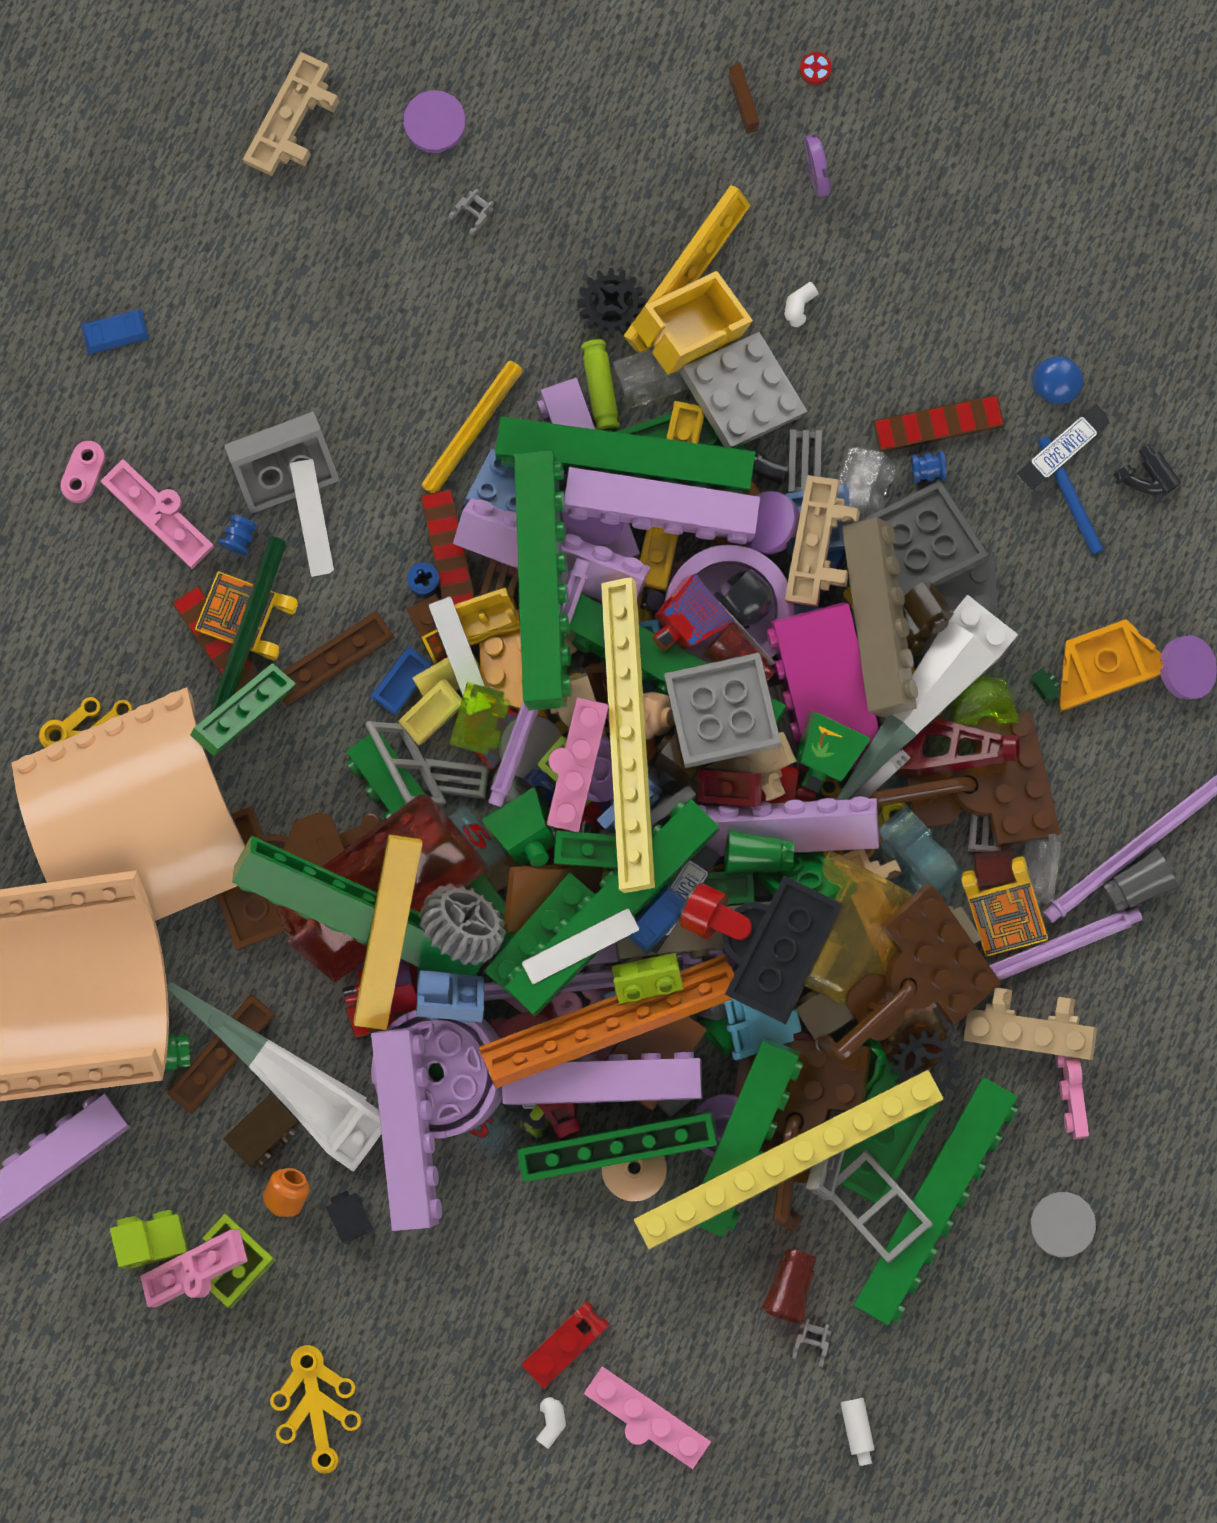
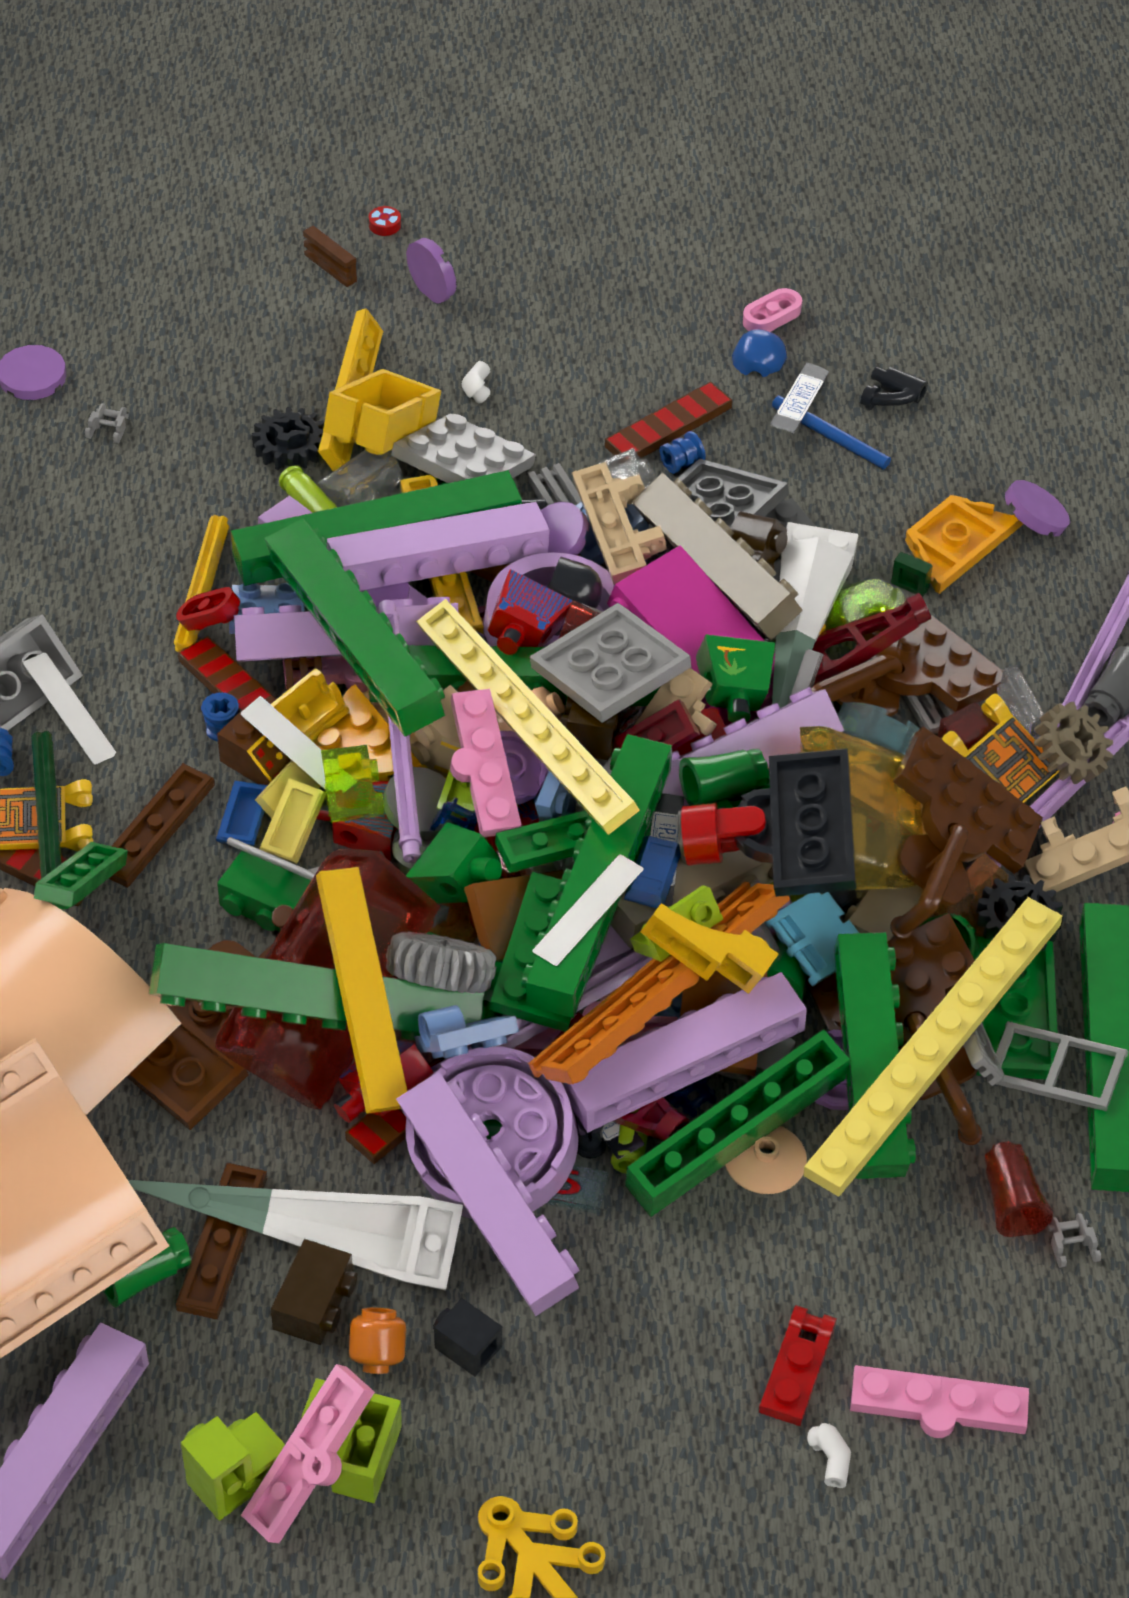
camera: 30 degrees left, 30 degrees down
none -> red plate [176,587,241,631]
none -> yellow slope [641,903,778,994]
none -> bright pink plate [743,288,802,332]
none -> dark tan gear [1034,702,1113,784]

